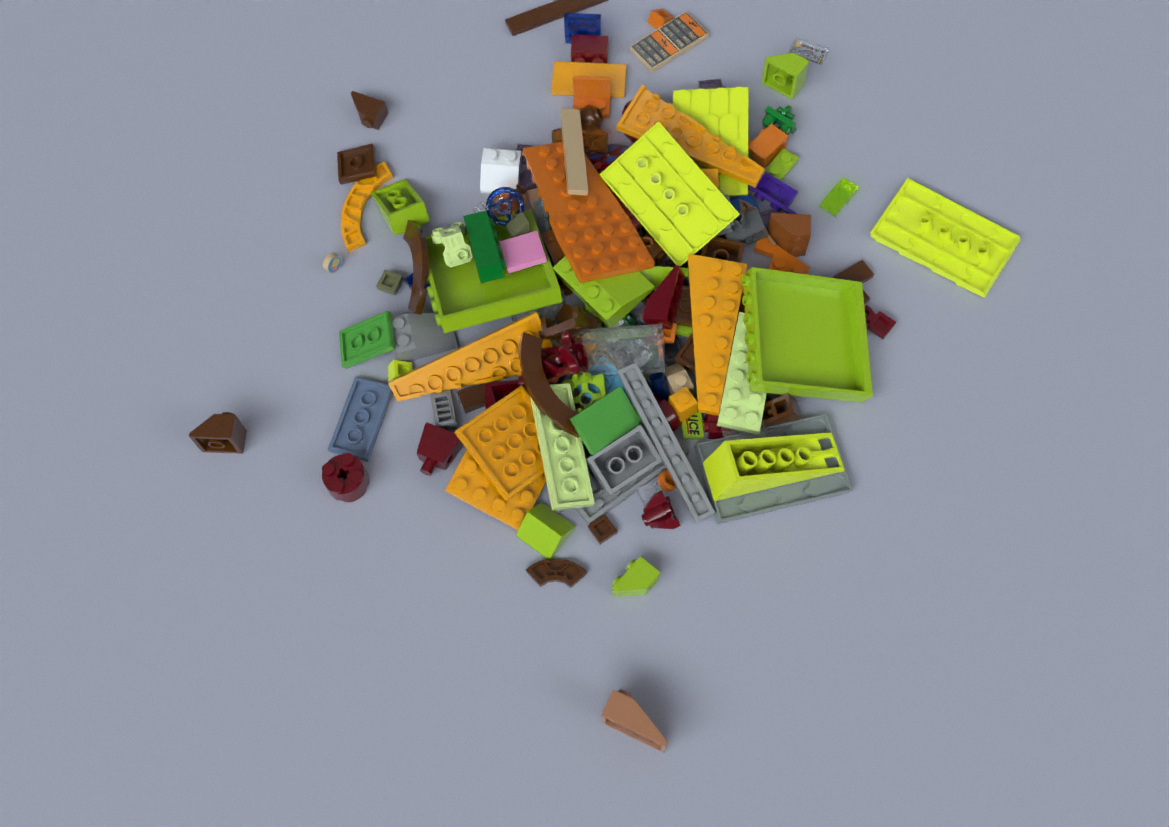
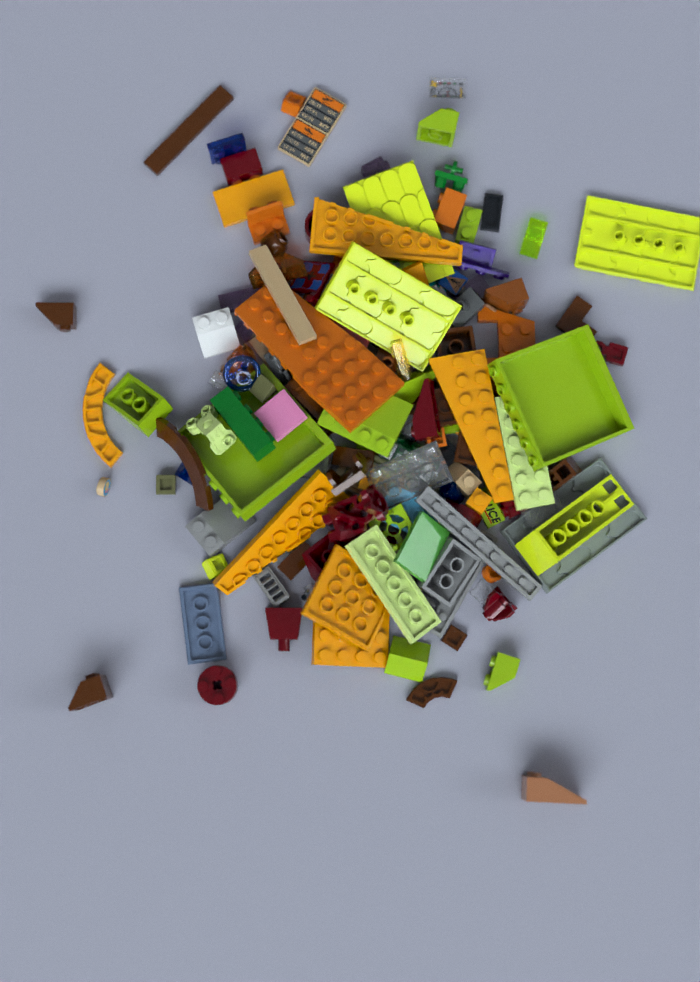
camera: 30 degrees left, 15 degrees up
reddish brown tile [337,143,377,185] -> none
bright green tile [339,311,395,369] -> none
reddish brown tile [519,332,580,438] -> none
none -> clear yellow plate [390,338,412,381]
none -> black tile [480,193,503,233]

